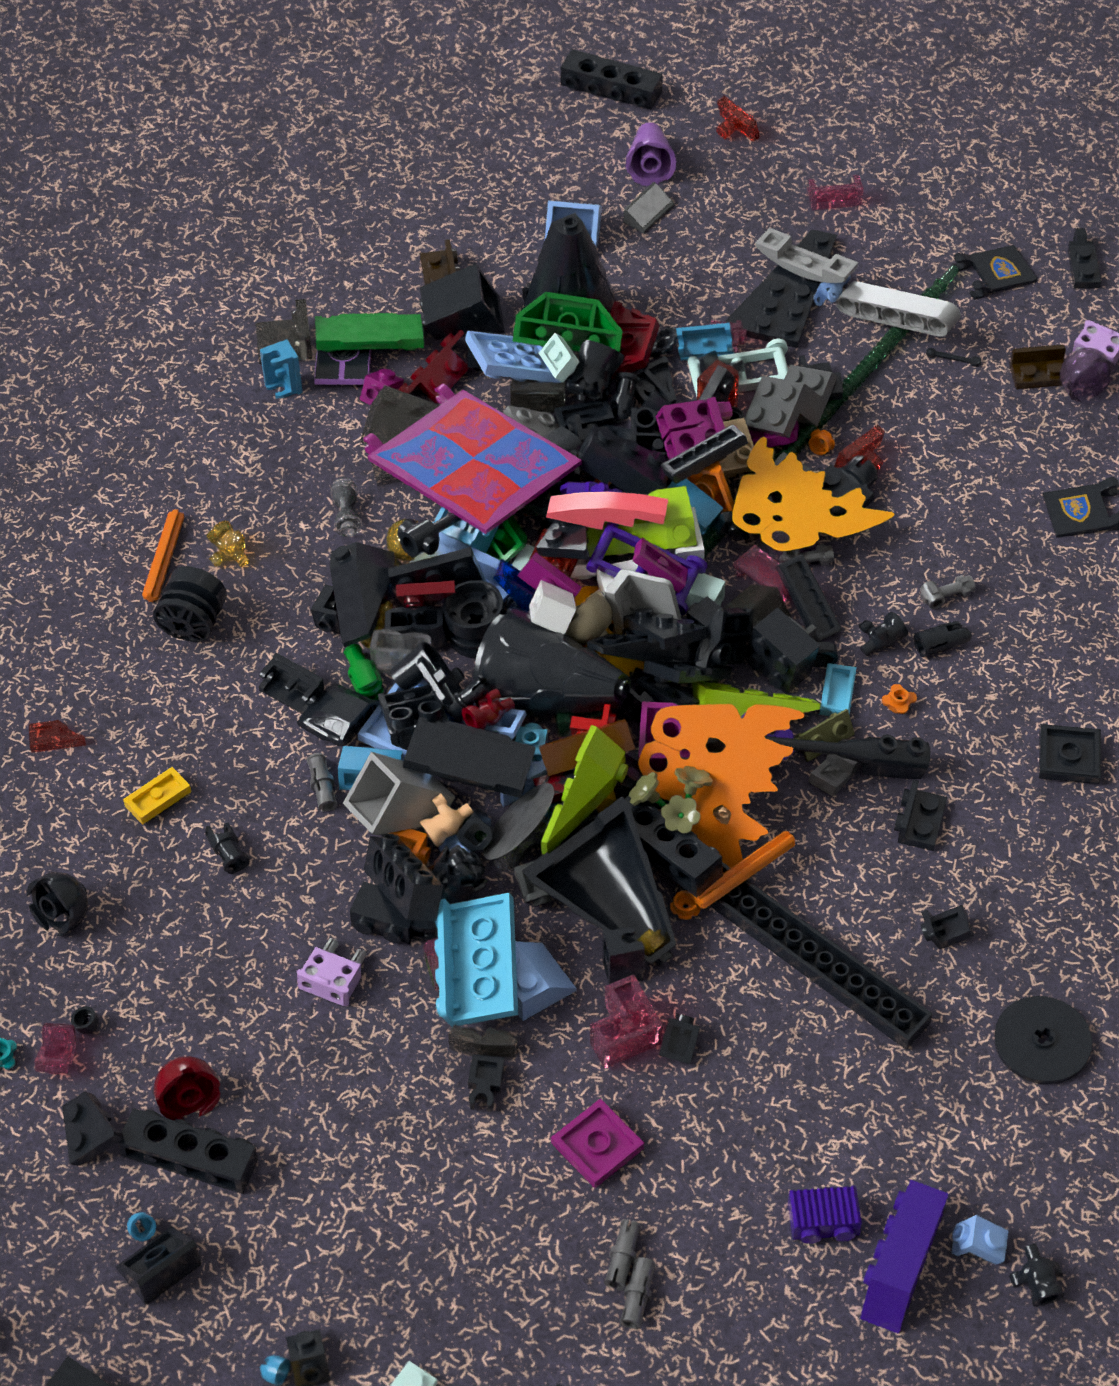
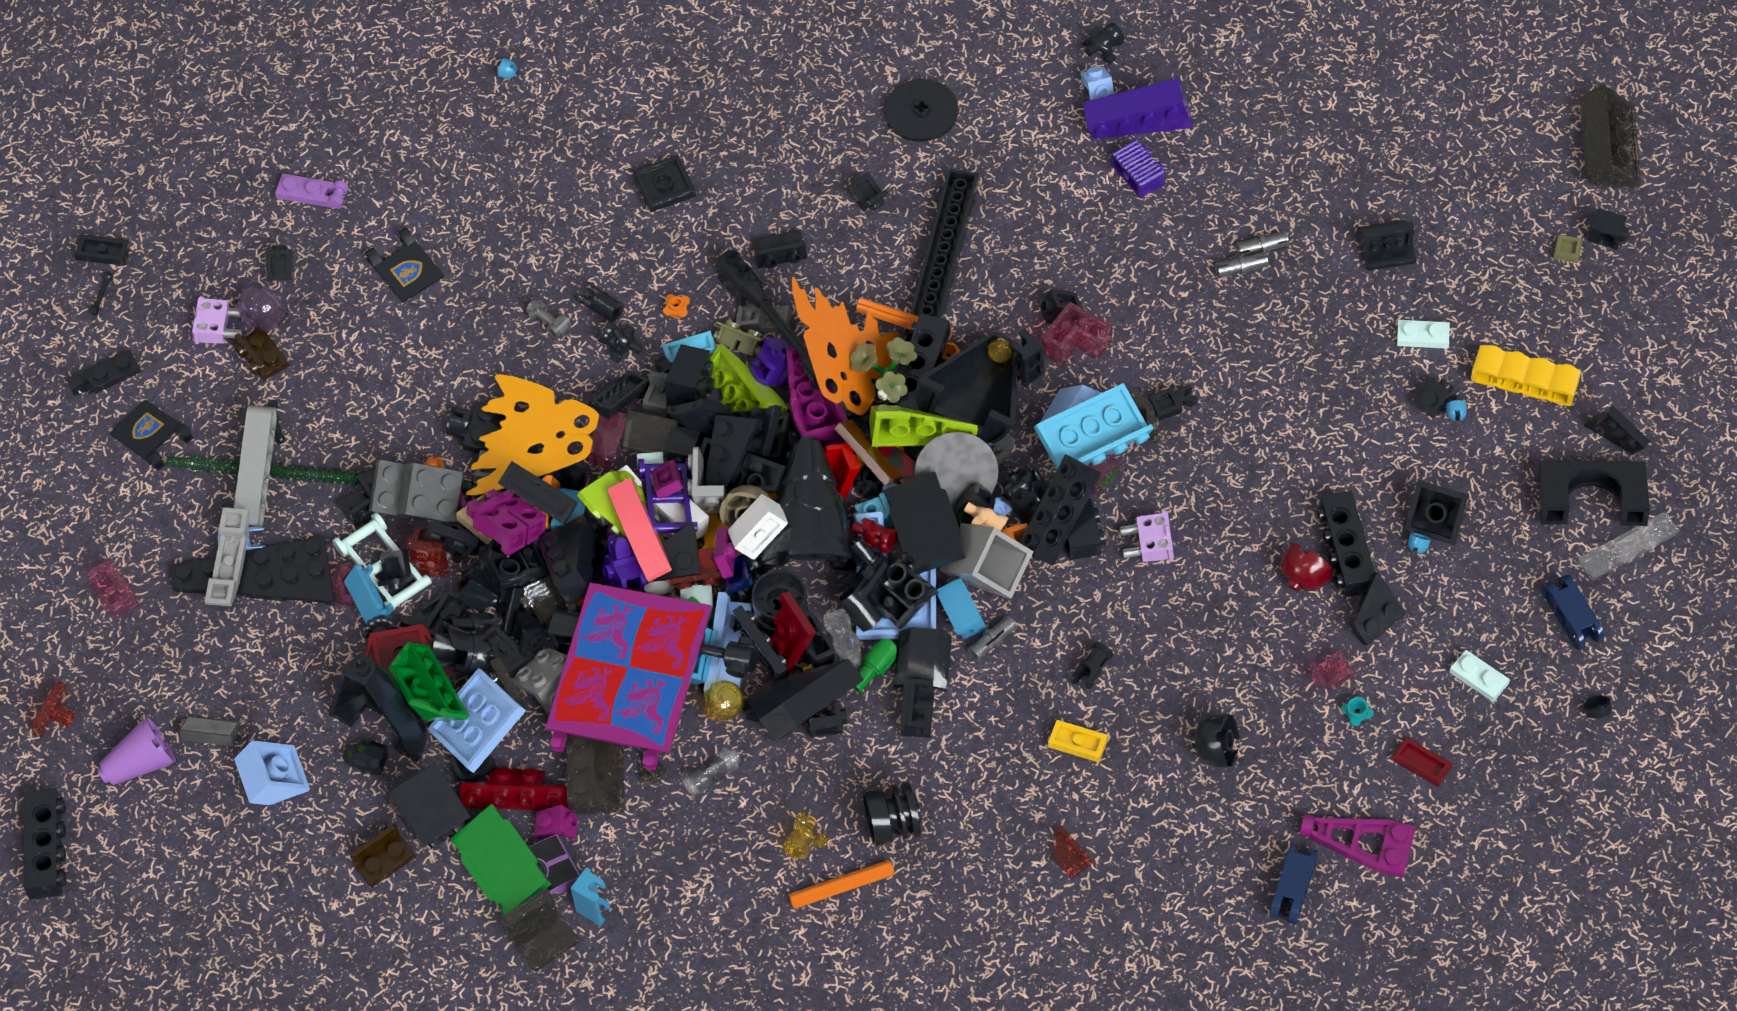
camera: 115 degrees left, 5 degrees up
black hinge [71,1006,99,1034] -> none
light aqua plate [539,333,579,383] -> none
magenta plate [551,1098,644,1189] -> none
clear red tile [834,425,885,470] -> none

